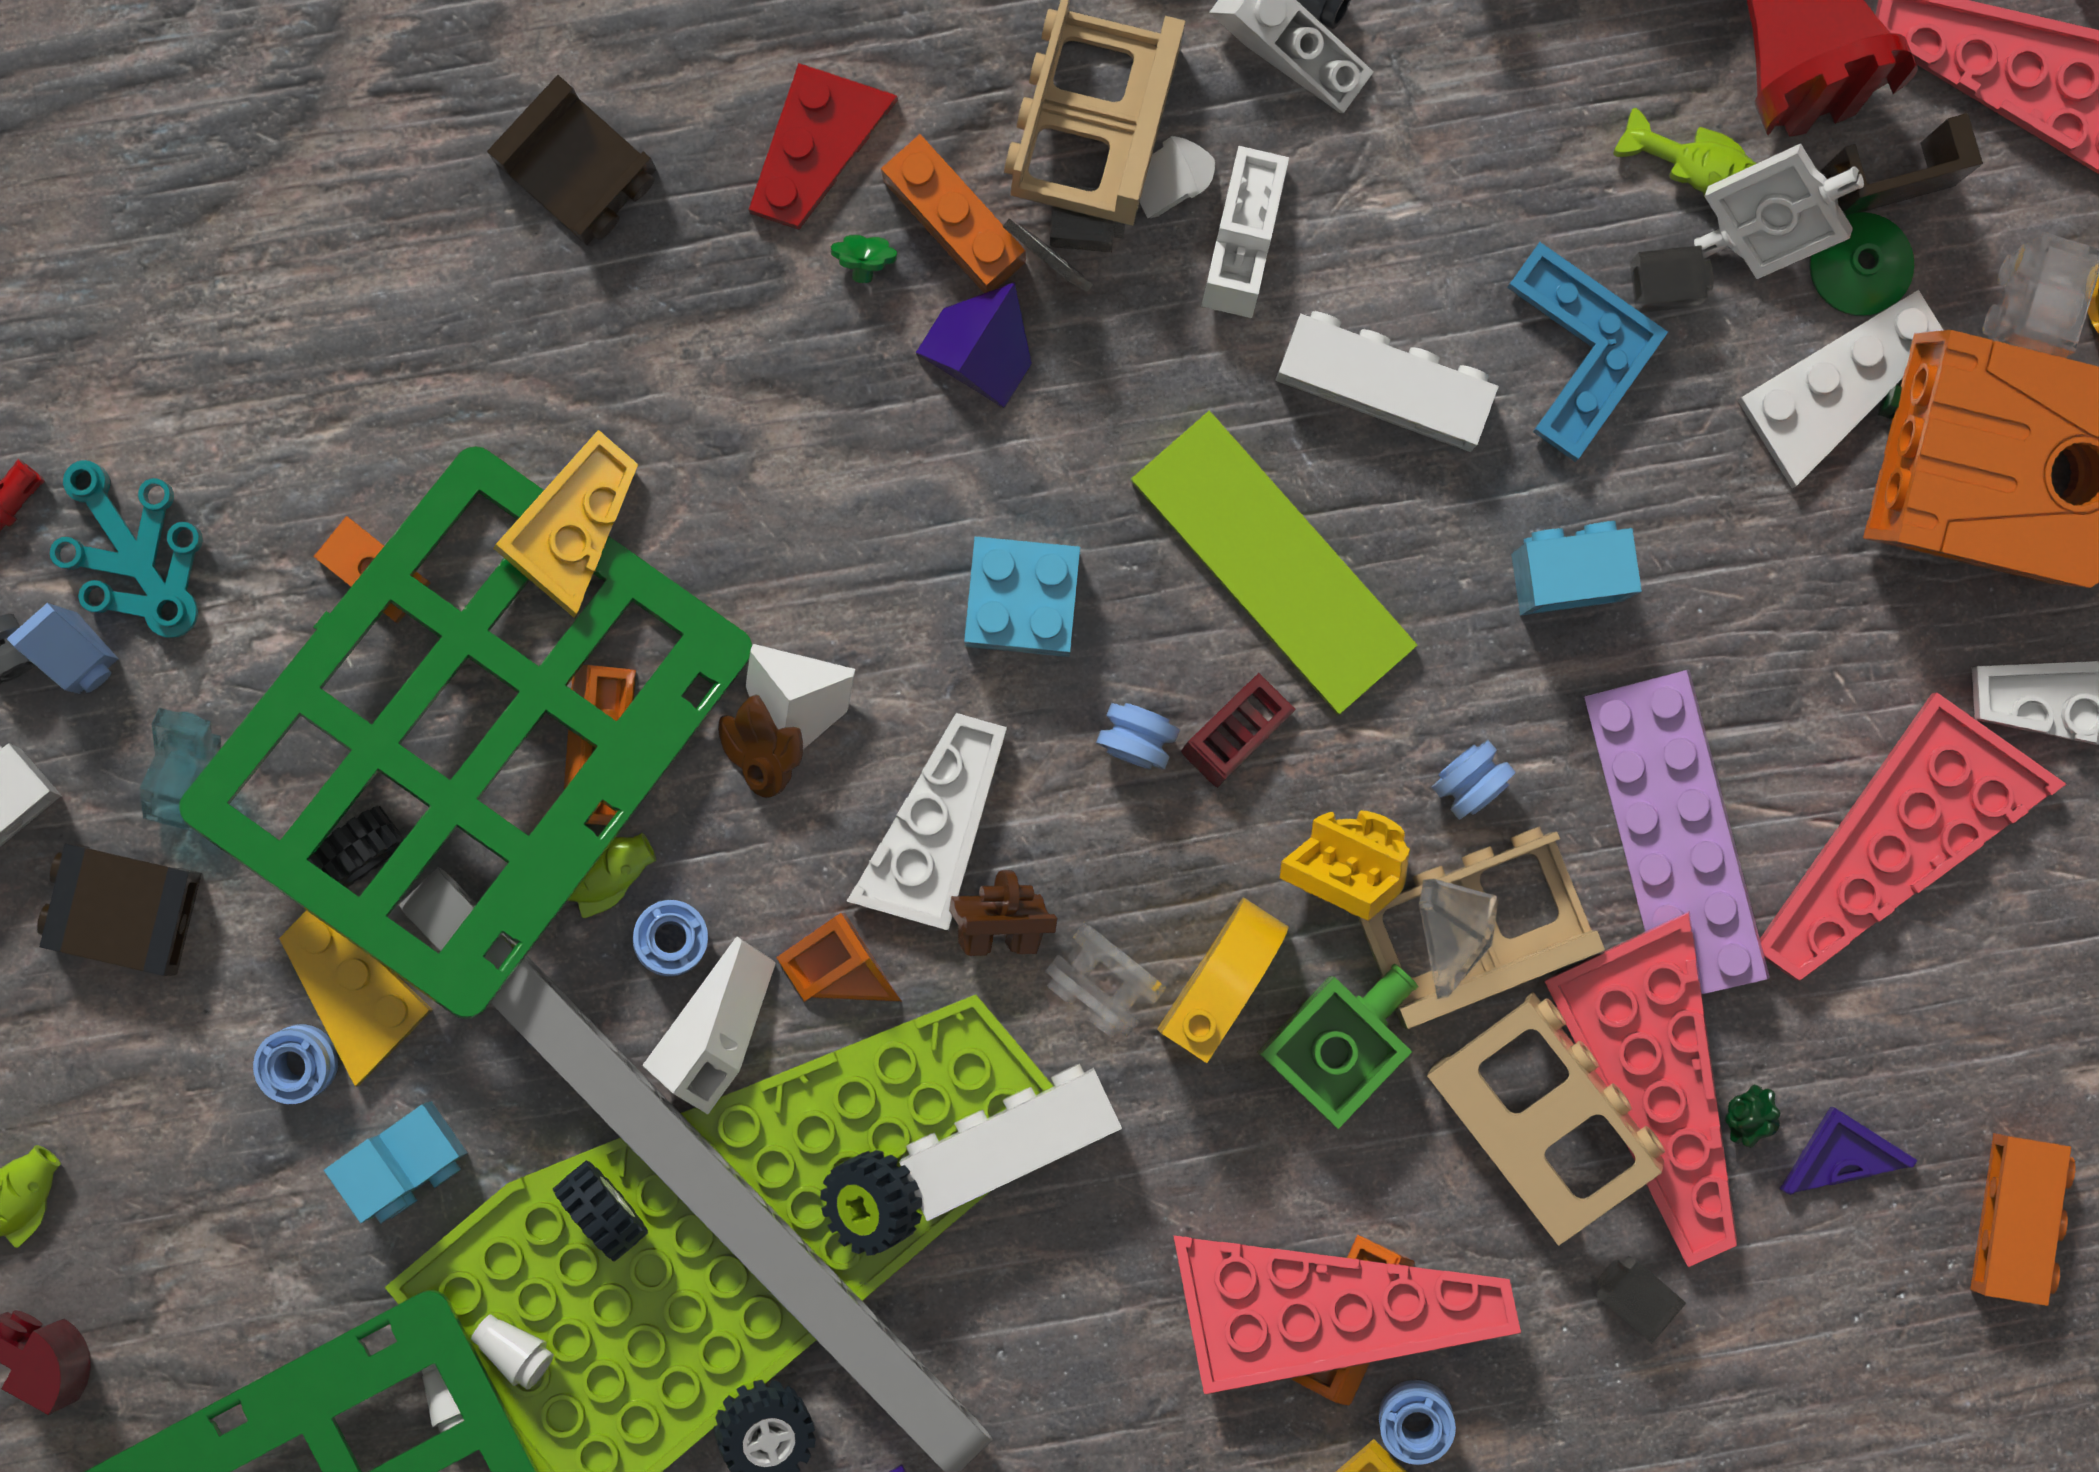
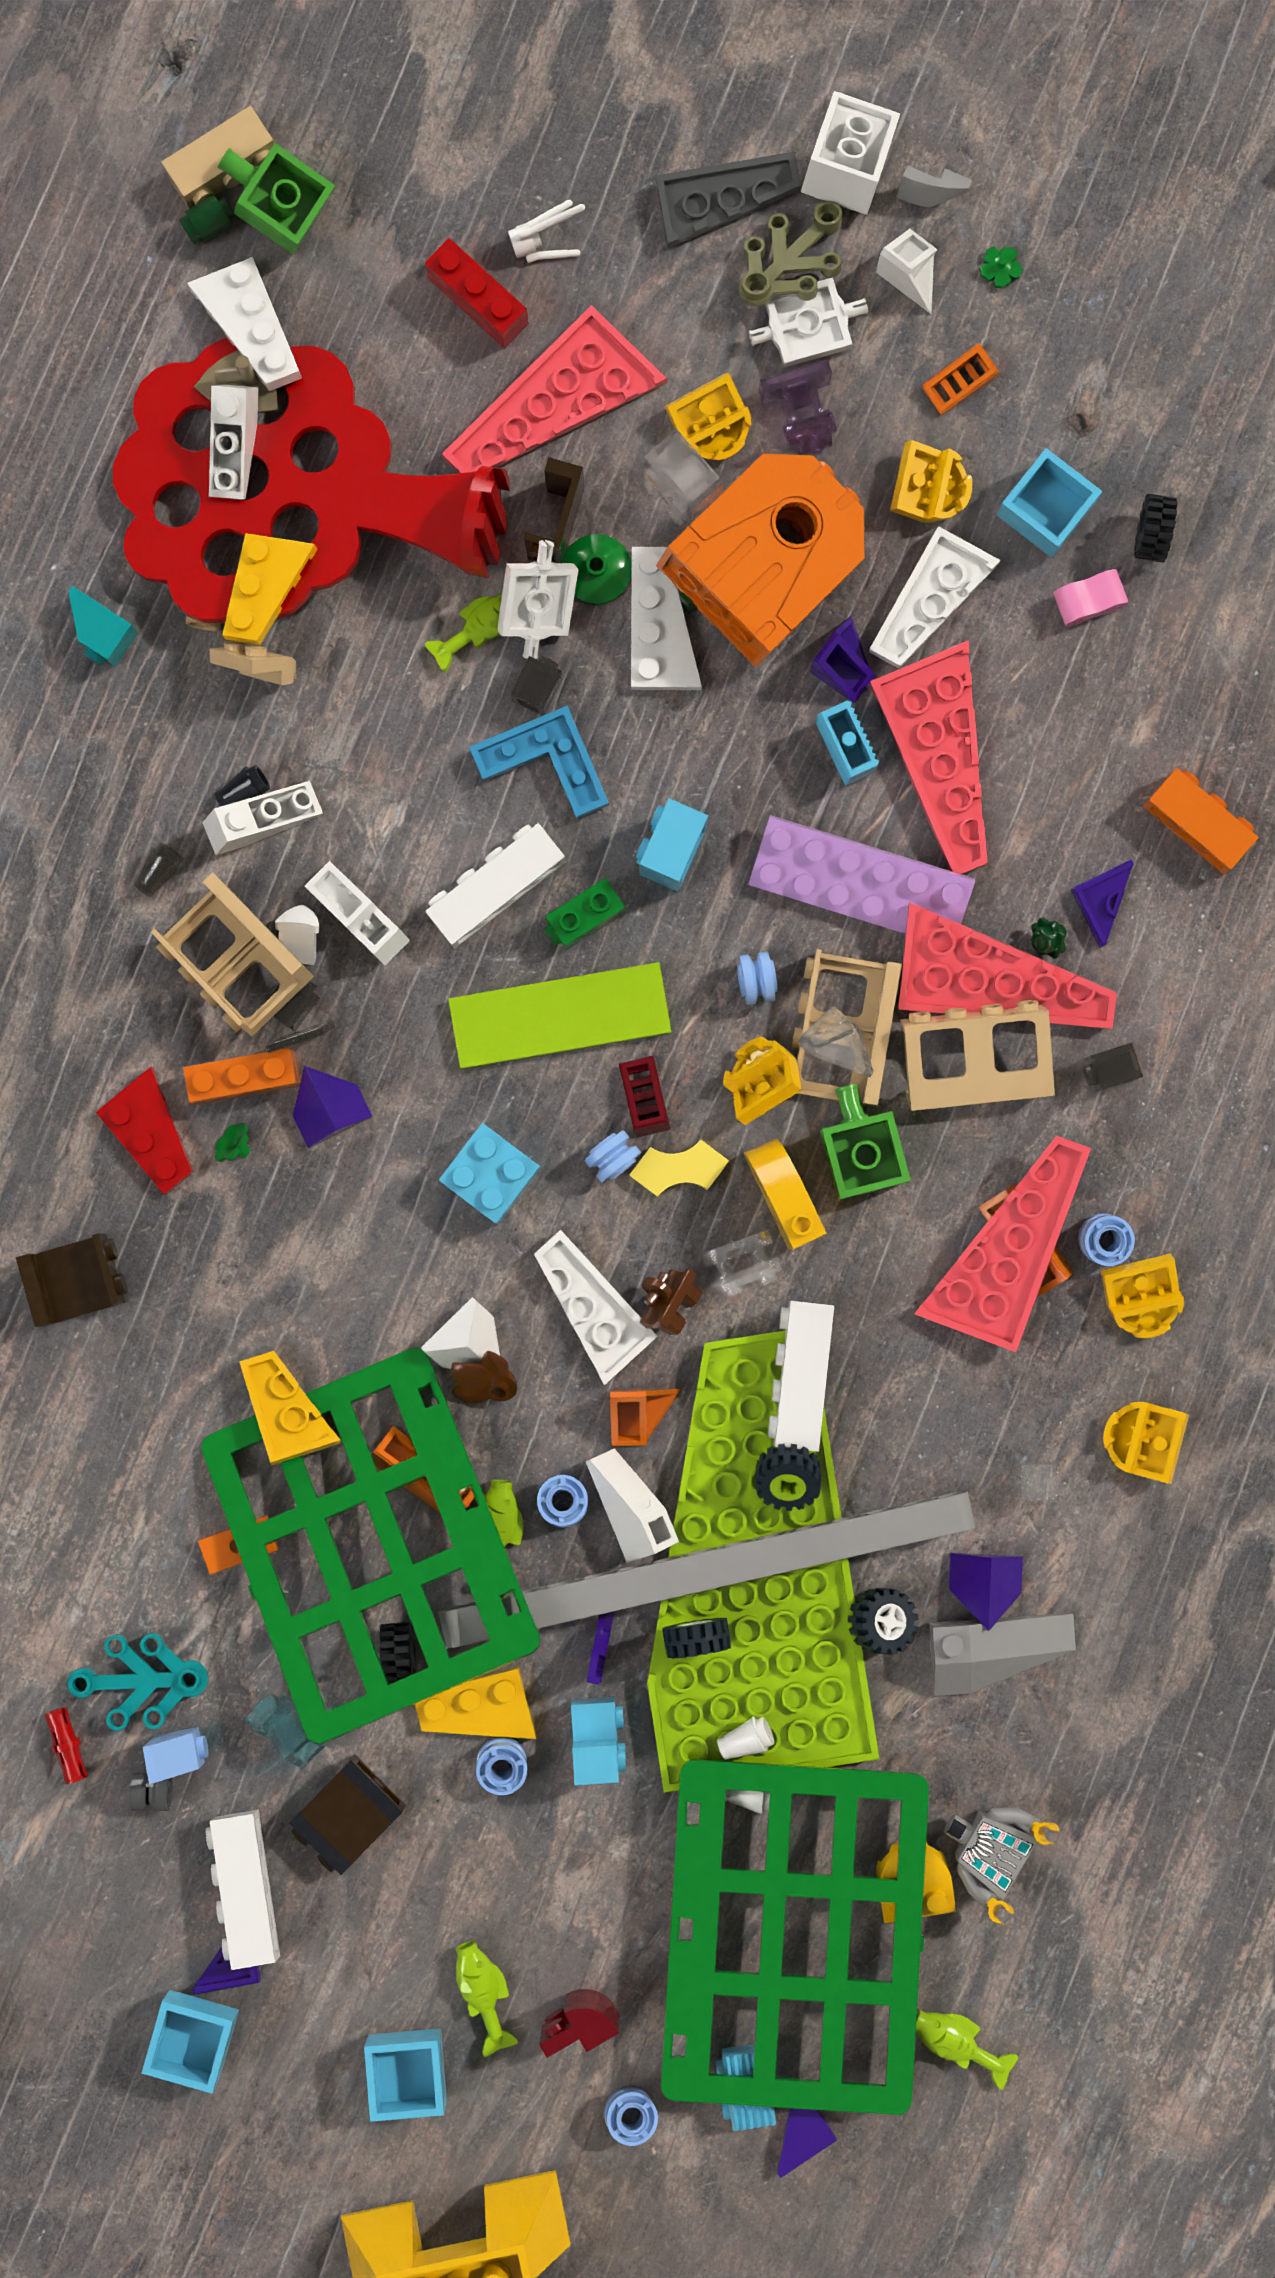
camera: 50 degrees left, 0 degrees up
none -> green brick [544,878,625,950]
none -> dark purple tile [586,1611,614,1685]
none -> light yellow tile [629,1140,729,1197]
none -> dark purple slope [810,616,875,703]
none -> medium azure brick [815,701,879,786]

